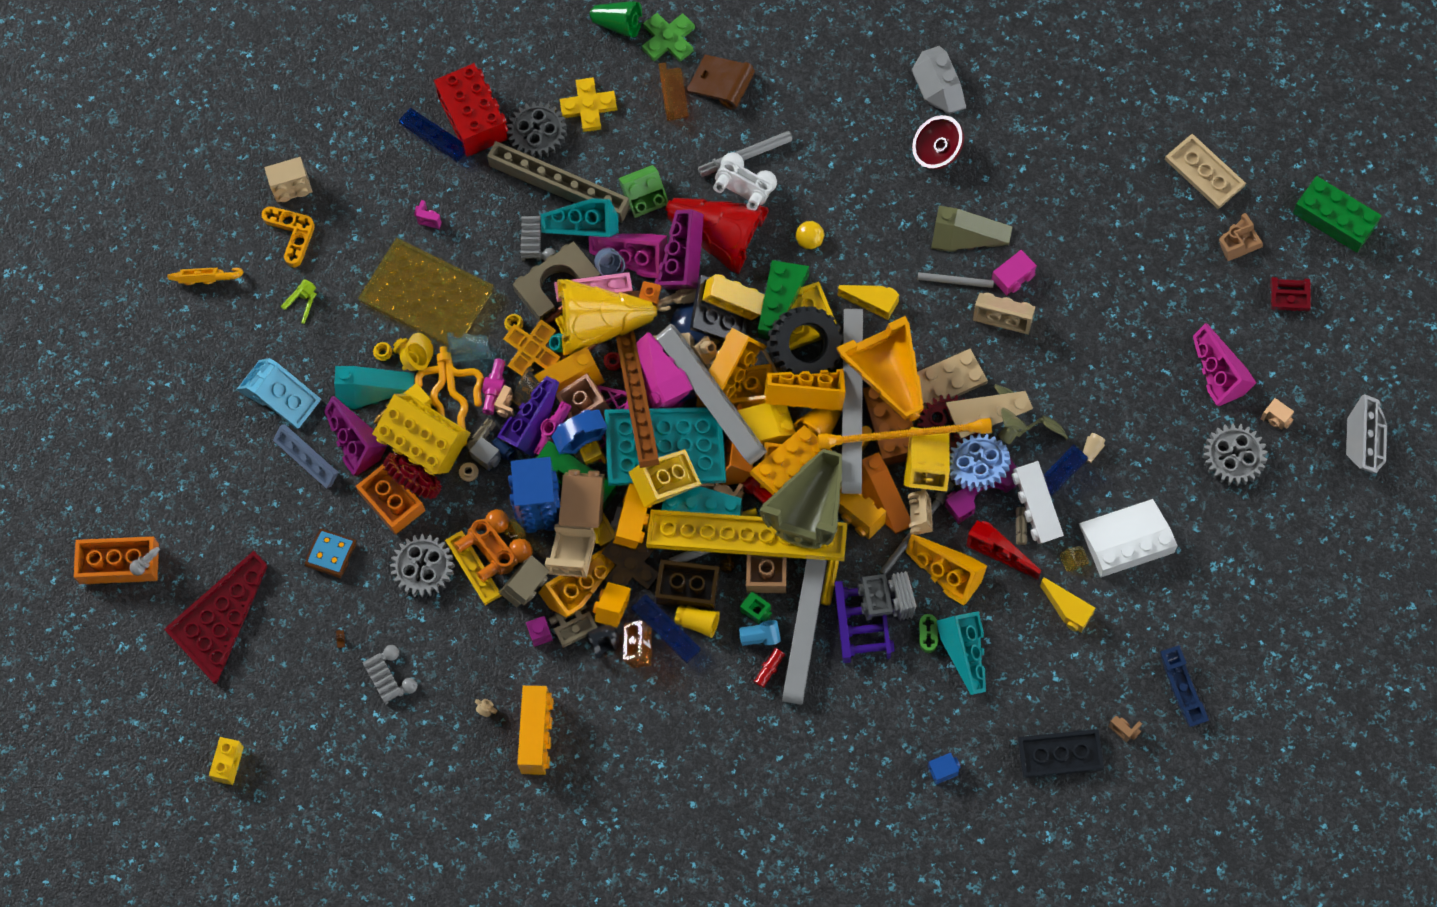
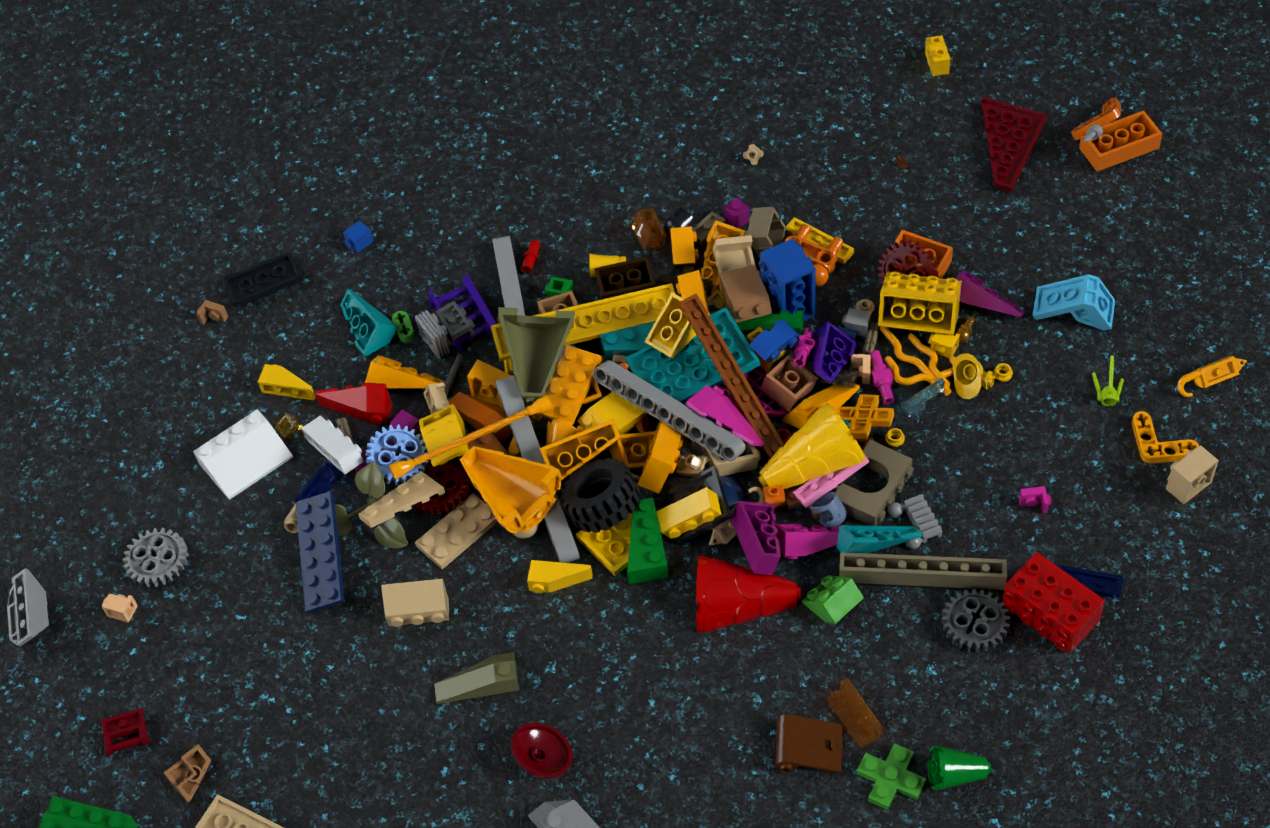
camera: 160 degrees right, 15 degrees down
sand blue plate [273,424,339,489] -> none
slope [304,528,357,578] -> none
teal wedge [334,366,415,410] -> none
clear yellow plate [358,238,494,350] -> none
light grey gear [362,645,418,705] -> none
light grey gear [390,534,455,598] -> none
light orange brick [517,685,554,775] -> none
yellow plate [560,77,617,132] -> none
clear blue plate [631,594,701,664] -> none
light grey axle [698,131,793,177] -> none
white piece [713,152,777,211] -> none
dark azure piece [739,620,781,646] -> none
yellow hair [796,221,825,249] -> none
light grey bar [917,272,994,288] -> none
dark pink brick [991,250,1037,296] -> none
dark blue slope [1160,645,1209,727] -> none
dark pink wedge [1193,323,1256,406] -> none
none -> dark blue plate [296,491,345,614]
none -> orange beam [1071,97,1121,140]

